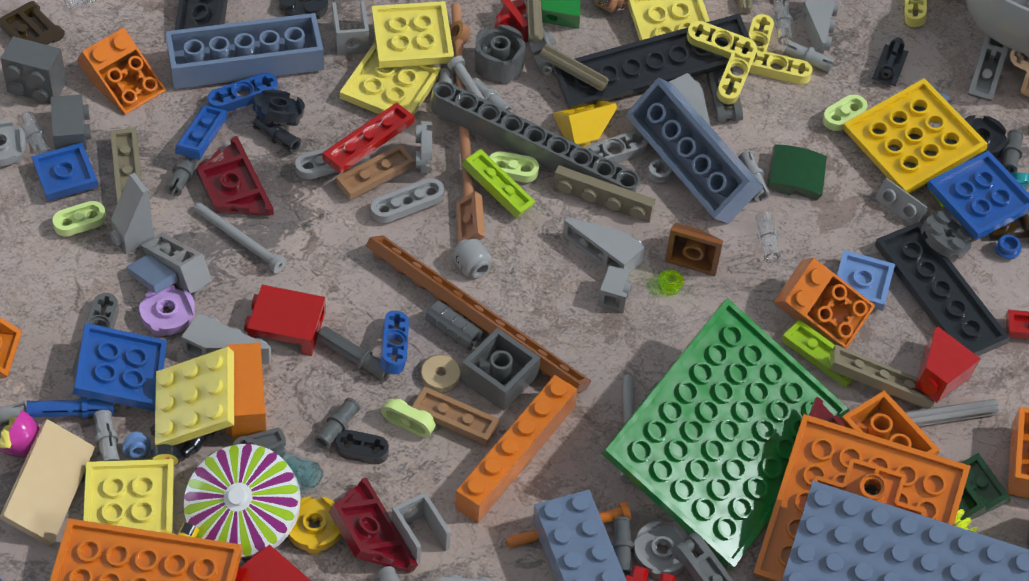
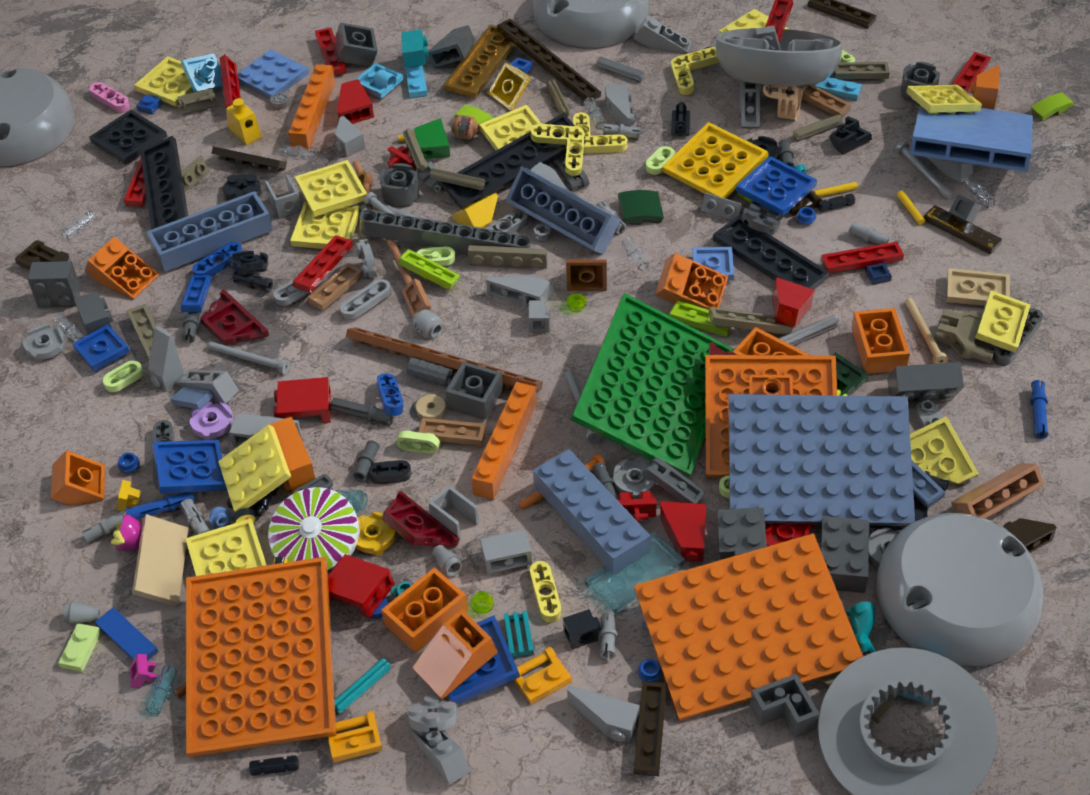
camera: 10 degrees left, 5 degrees down
none -> yellow tile [116,480,141,512]
none -> blue plate [117,453,140,473]

